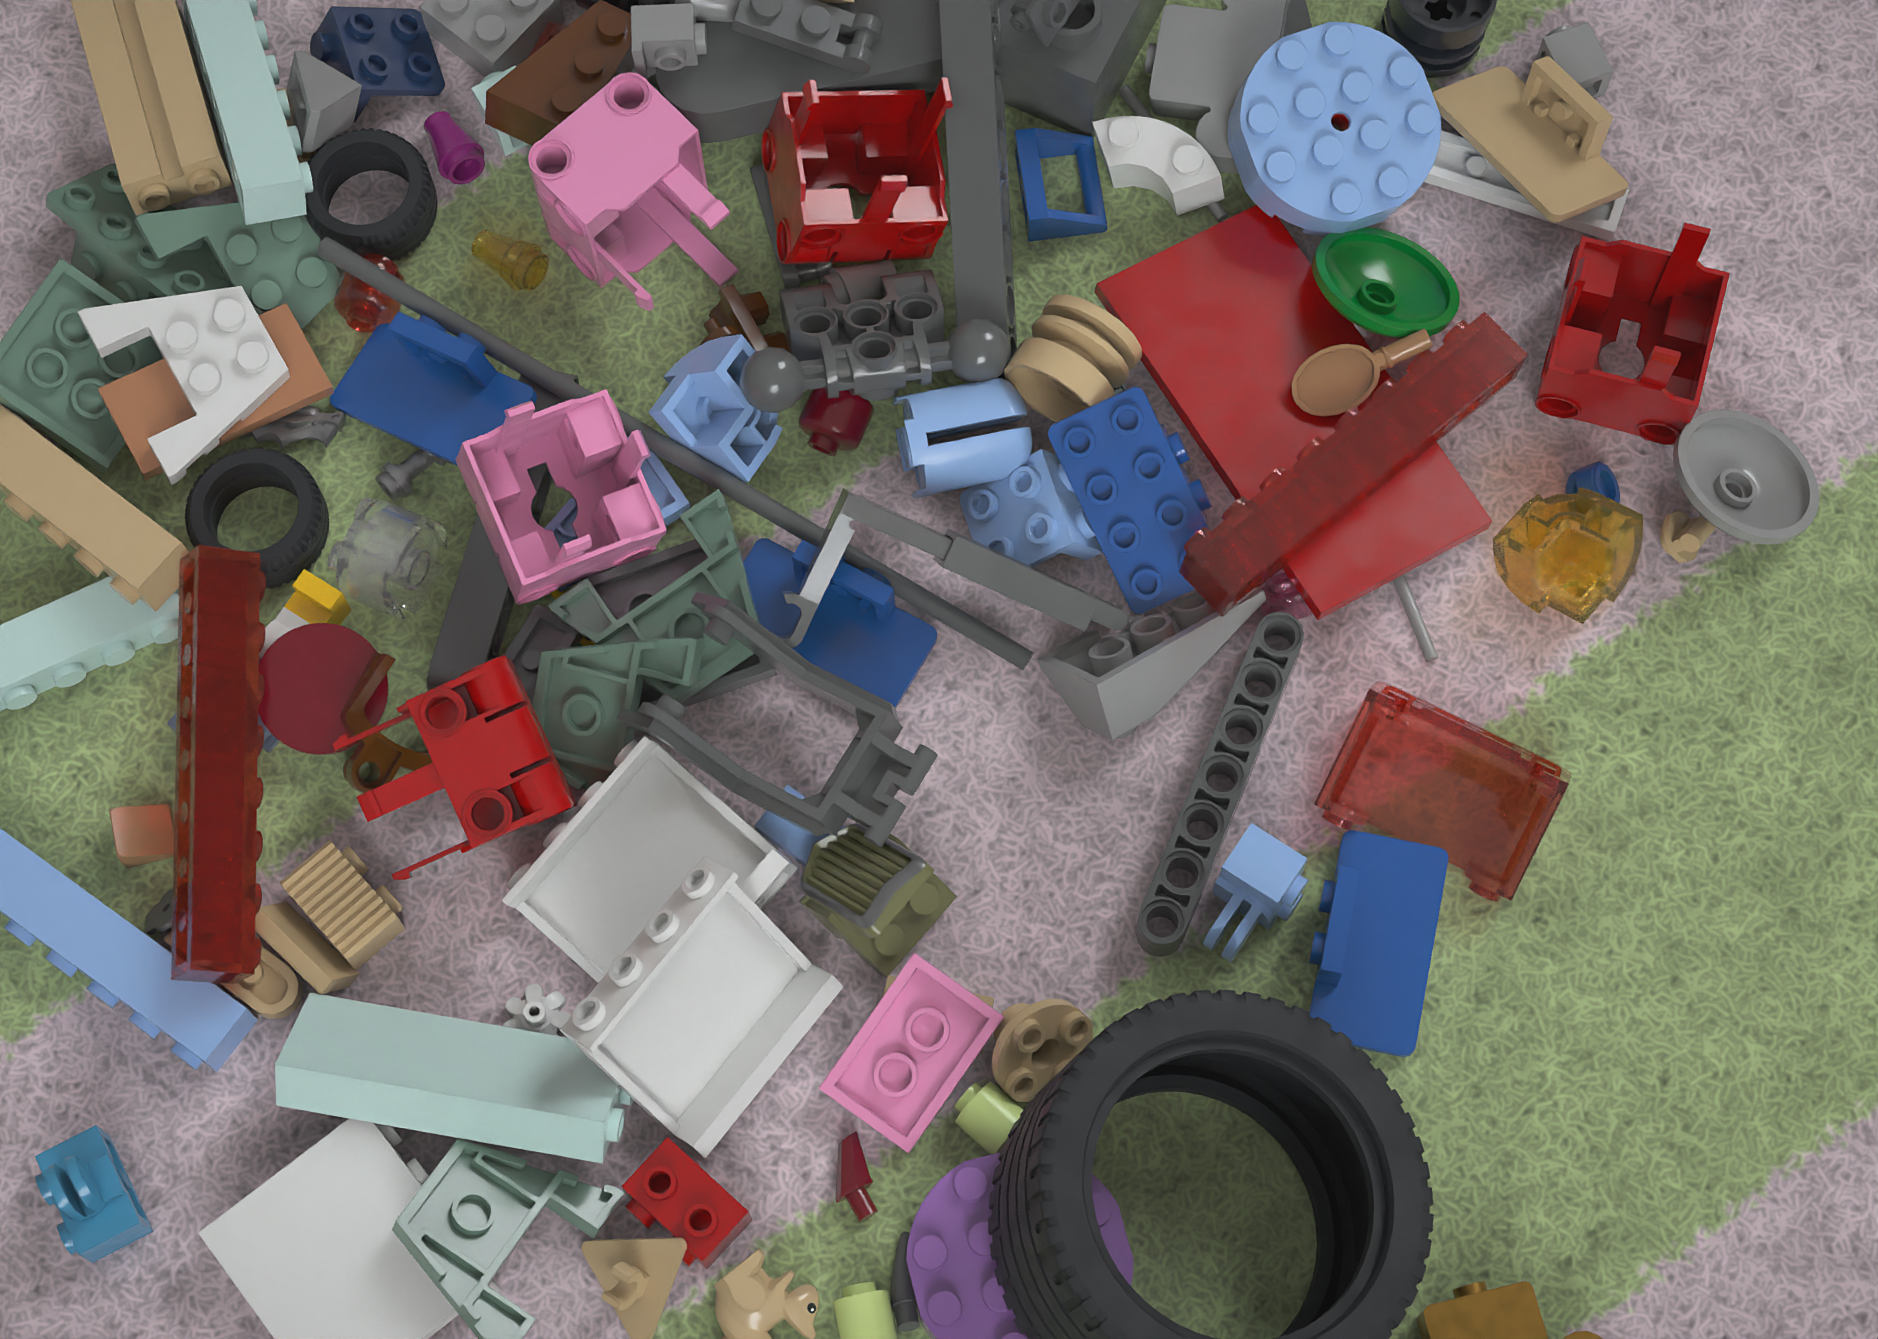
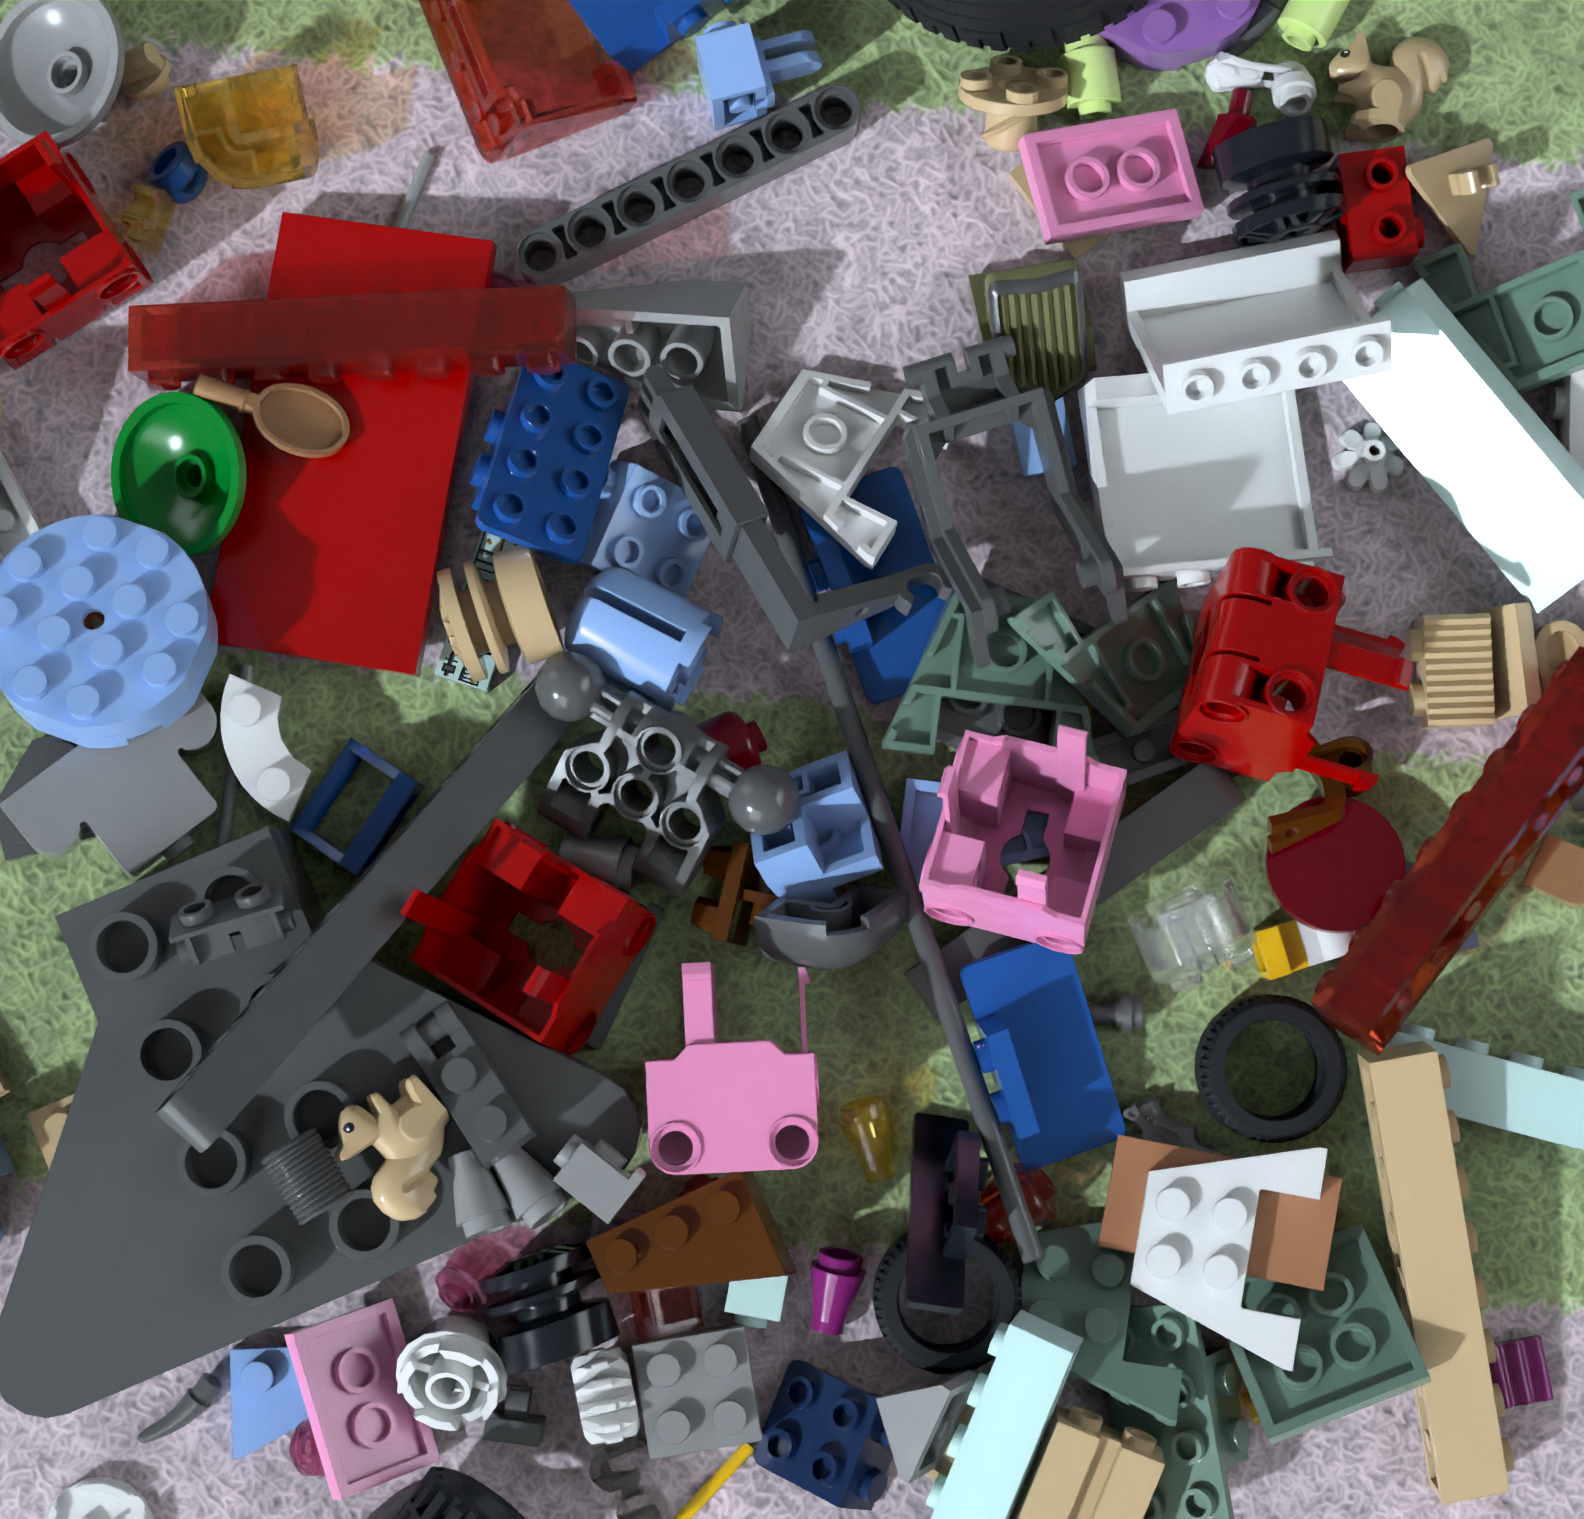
camera: 140 degrees left, 15 degrees up
none -> clear yellow plate [121,183,177,255]
none -> white wing [749,369,952,570]
none -> dark grey brick [754,884,907,970]
none -> black bracket [905,1112,988,1315]
none -> white piece [1204,51,1317,116]
none -> black wheel [1212,115,1349,246]

